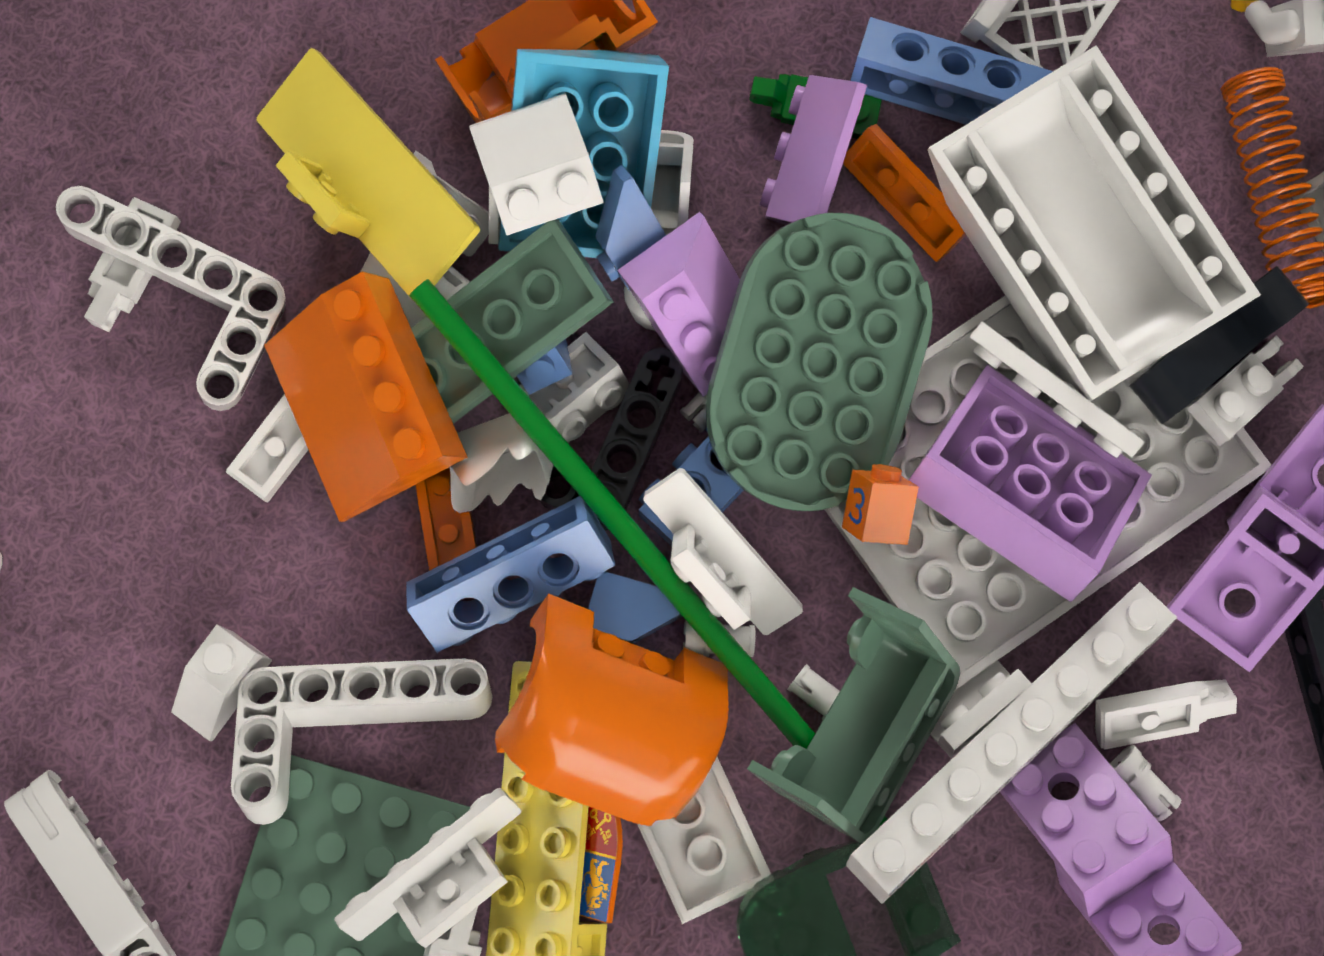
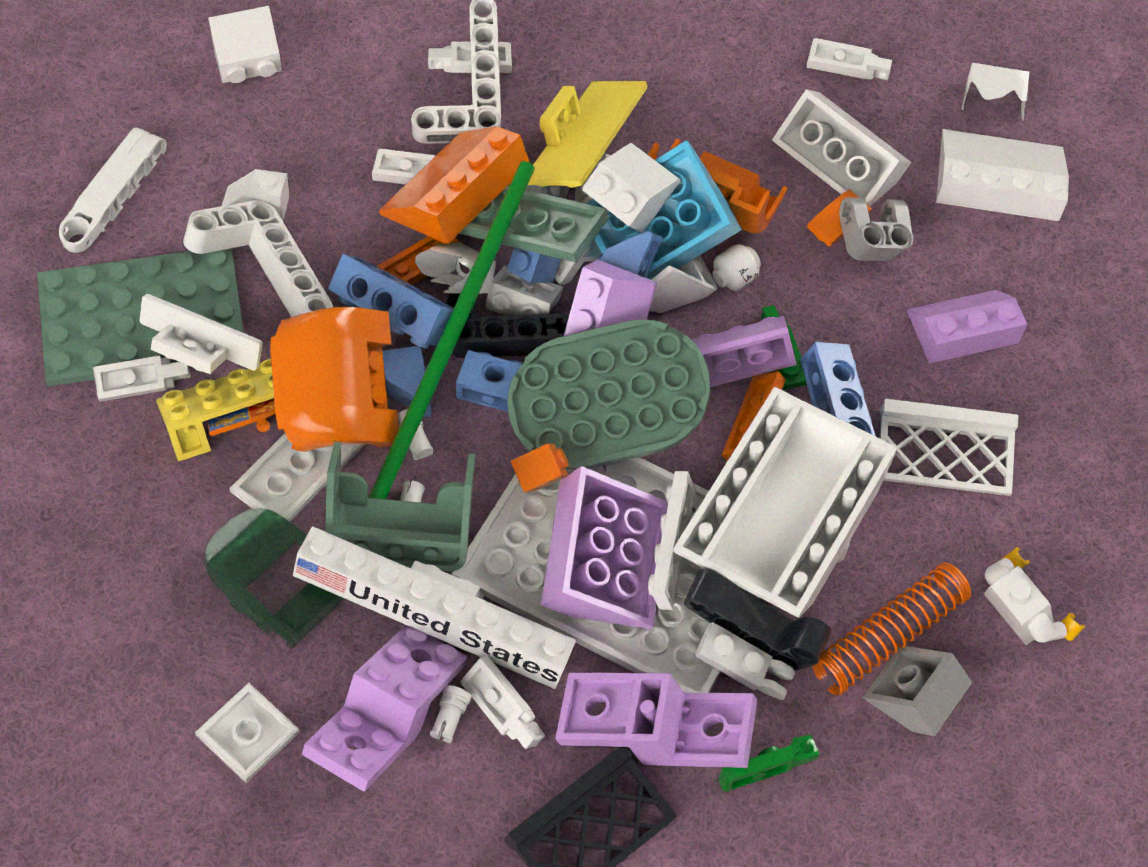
camera: 60 degrees right, 20 degrees down
white bracket [643,468,803,635] -> none
none -> white head [712,244,761,291]

